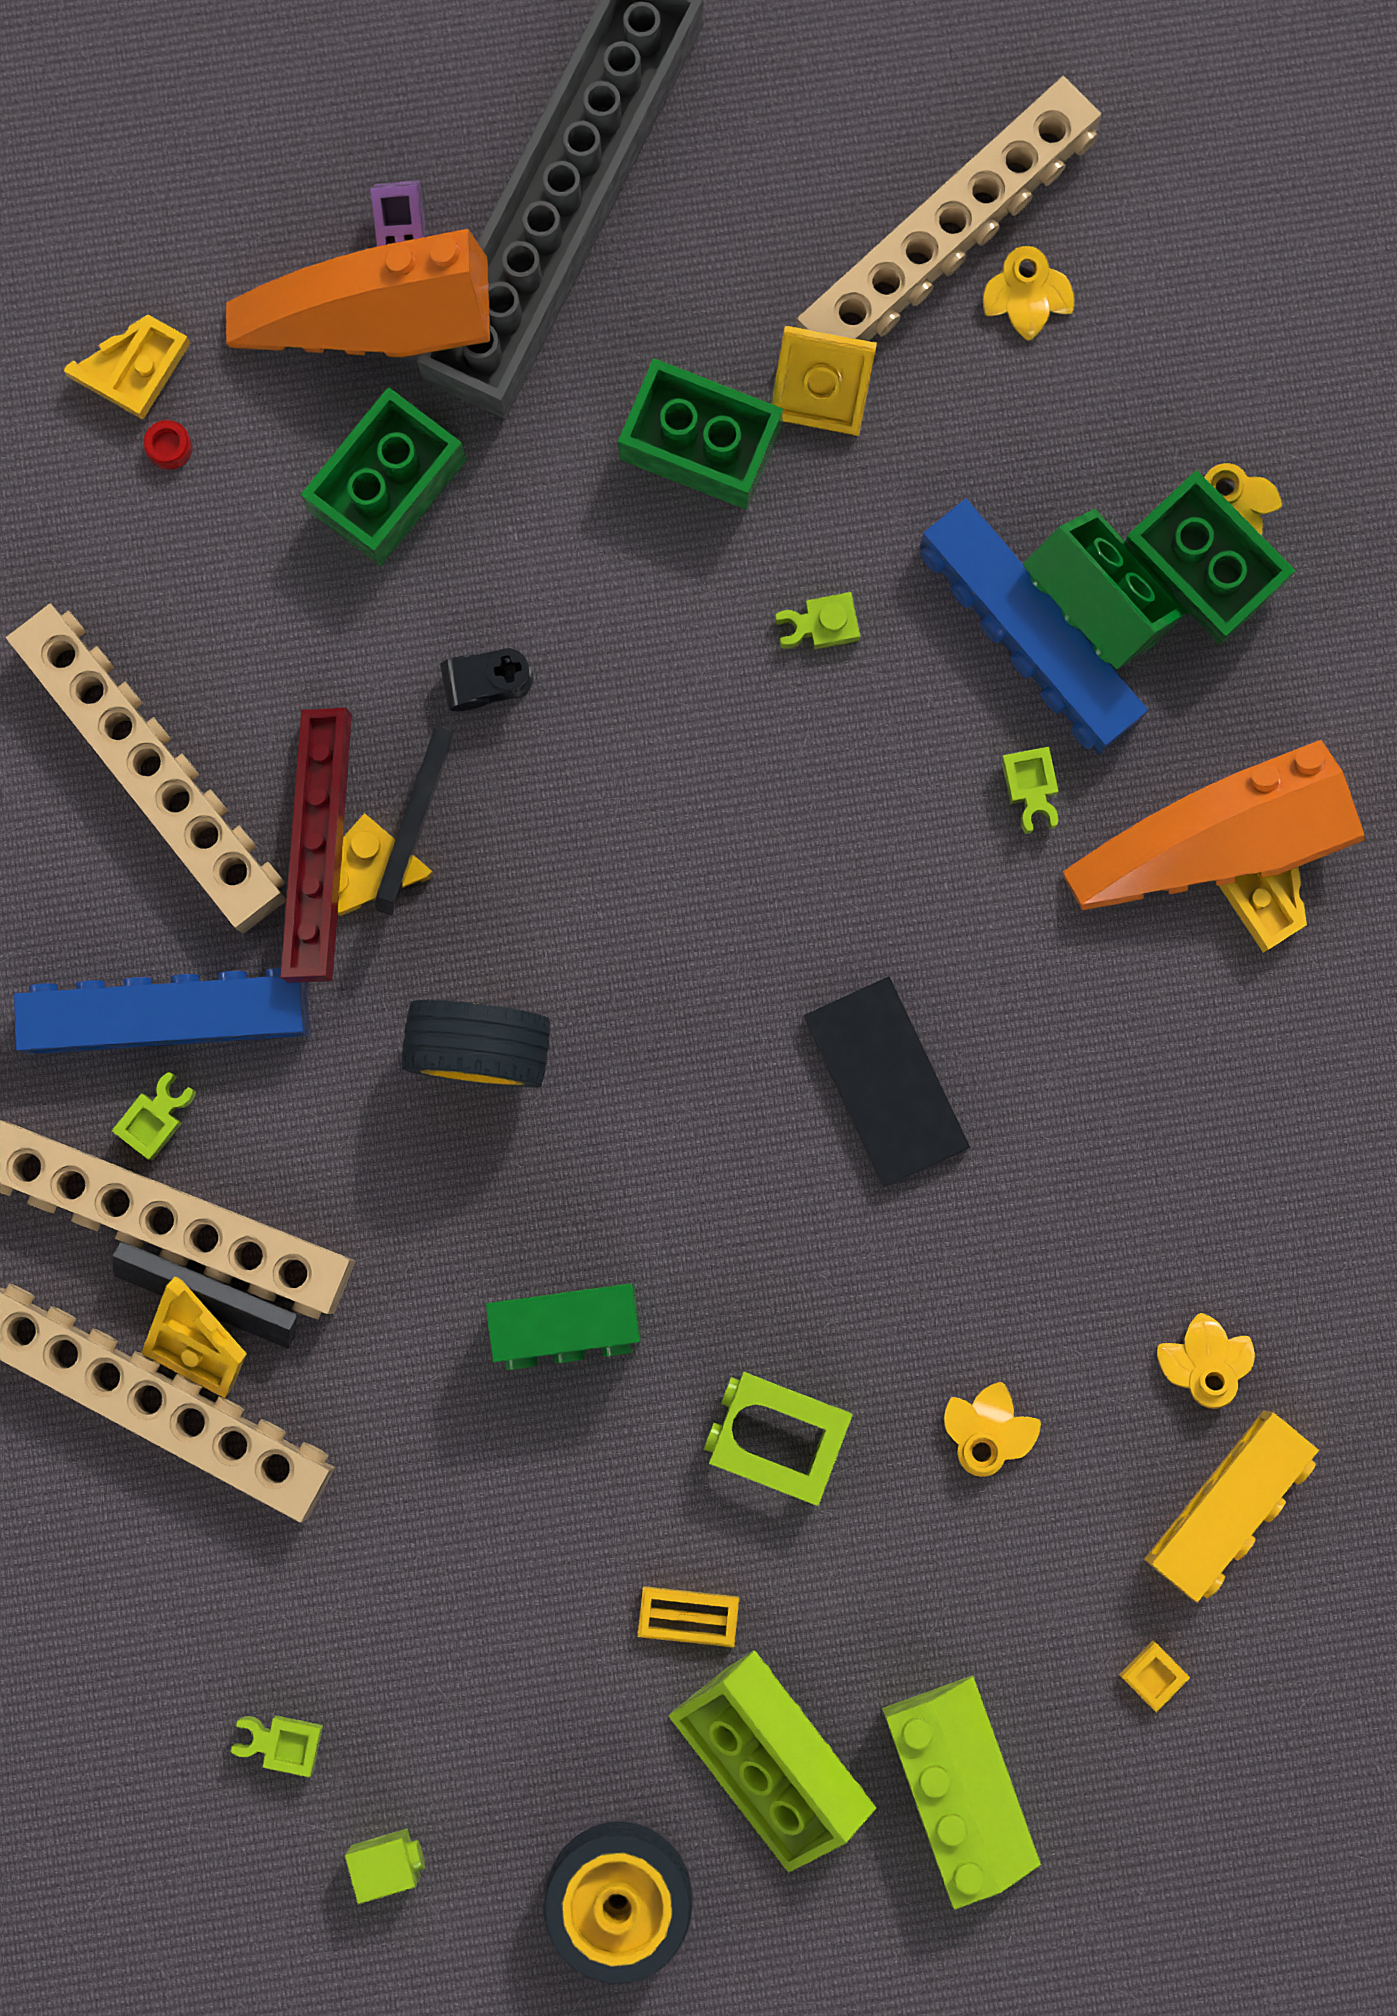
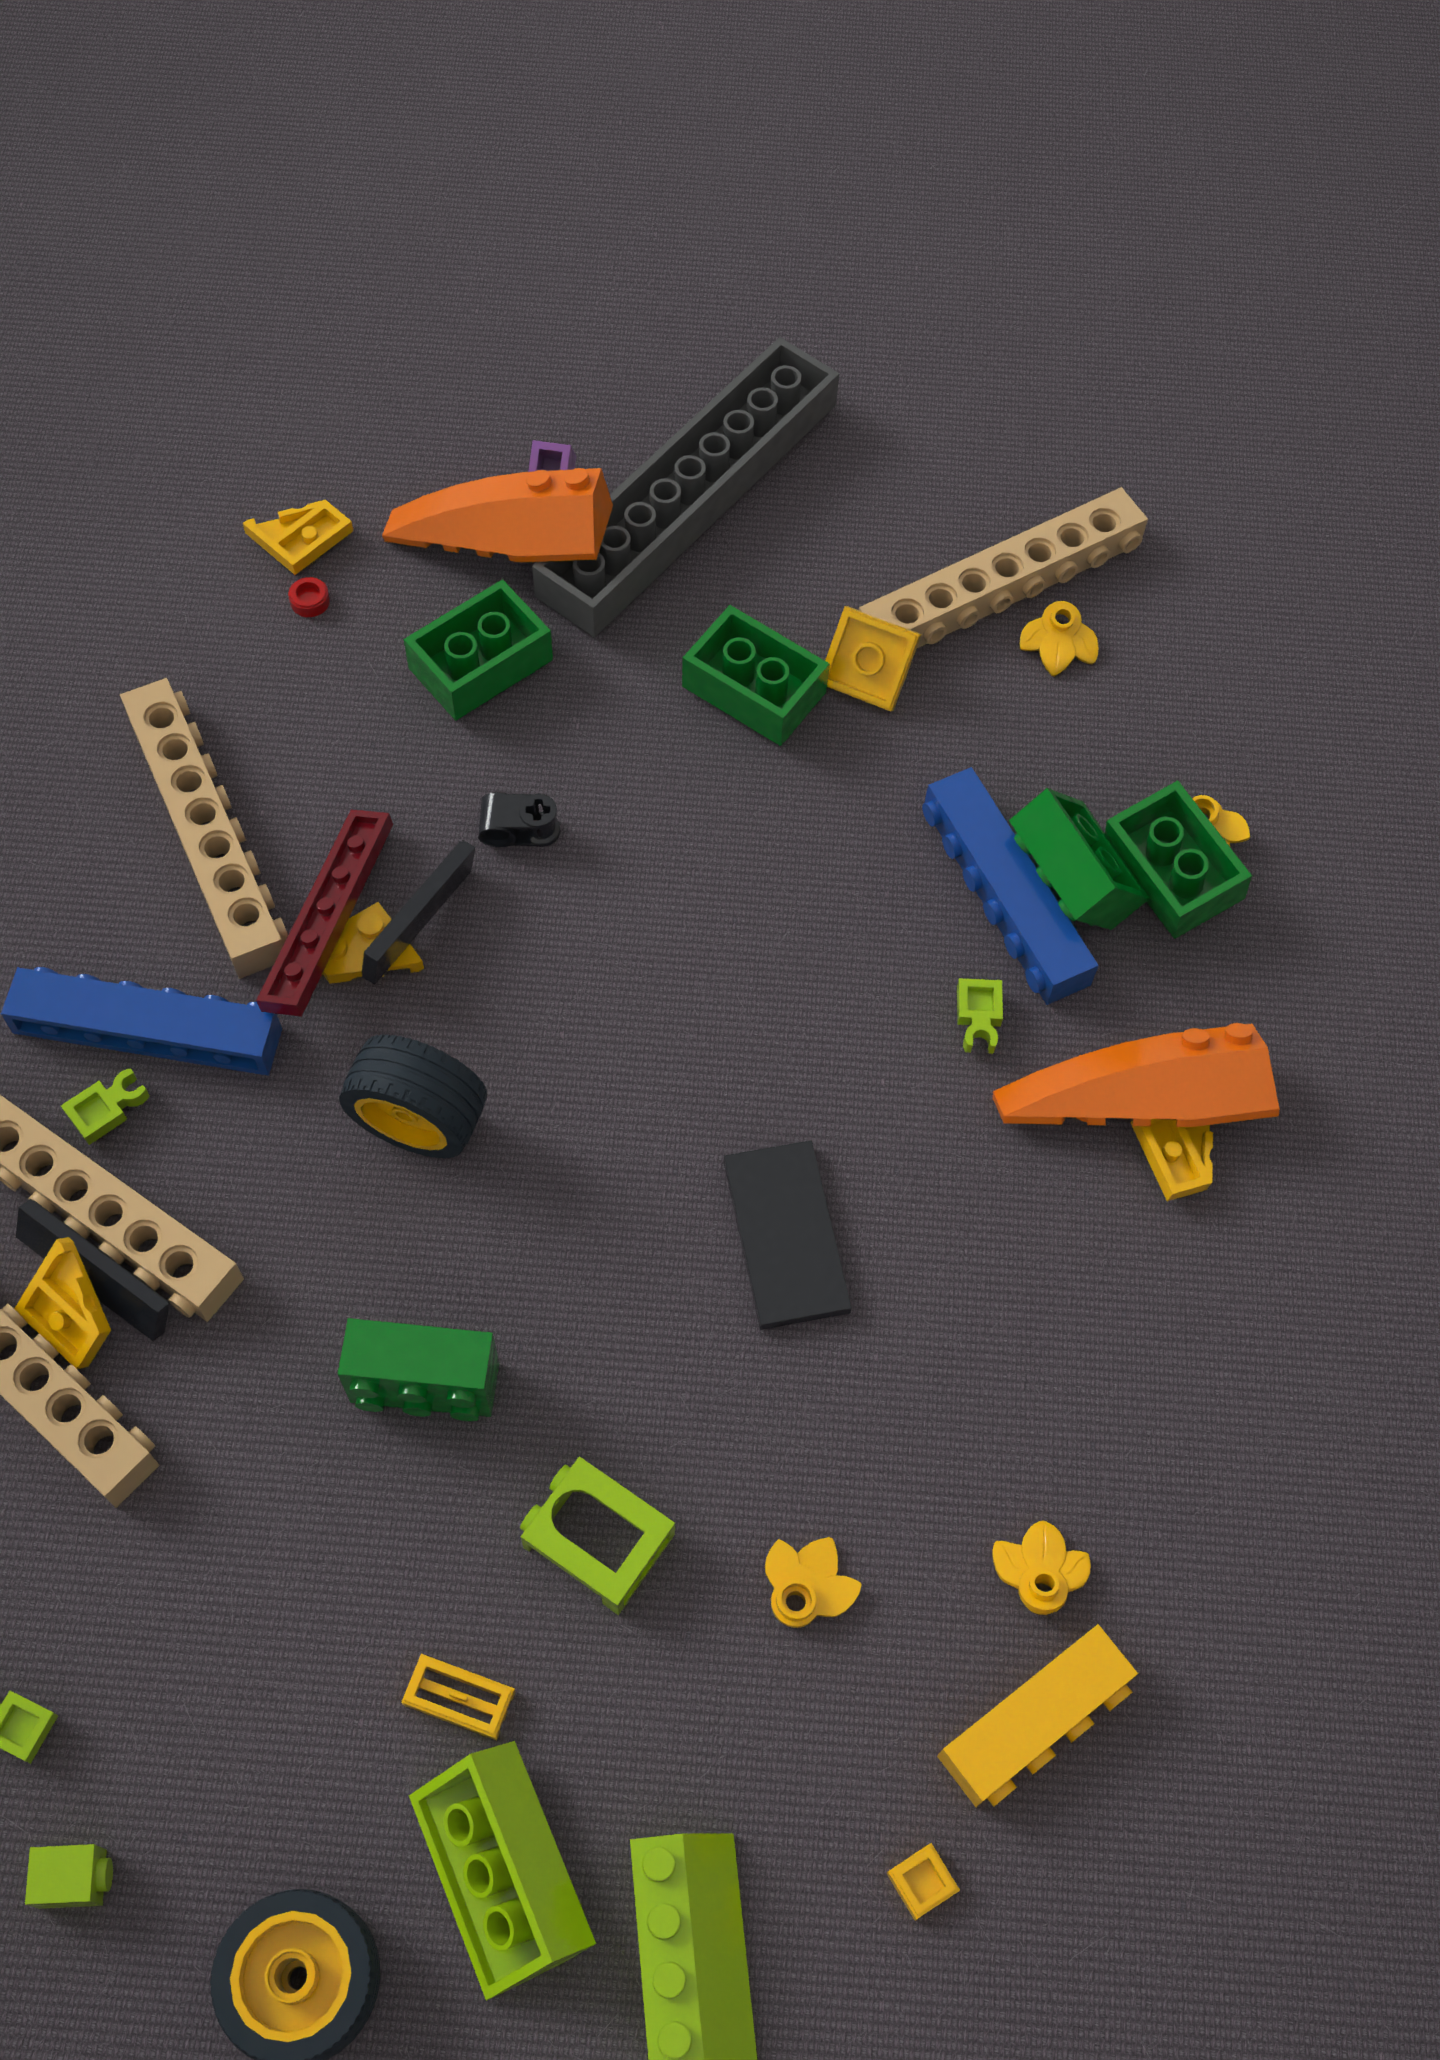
camera: 10 degrees right, 20 degrees down
lime plate [775,592,860,650] -> none

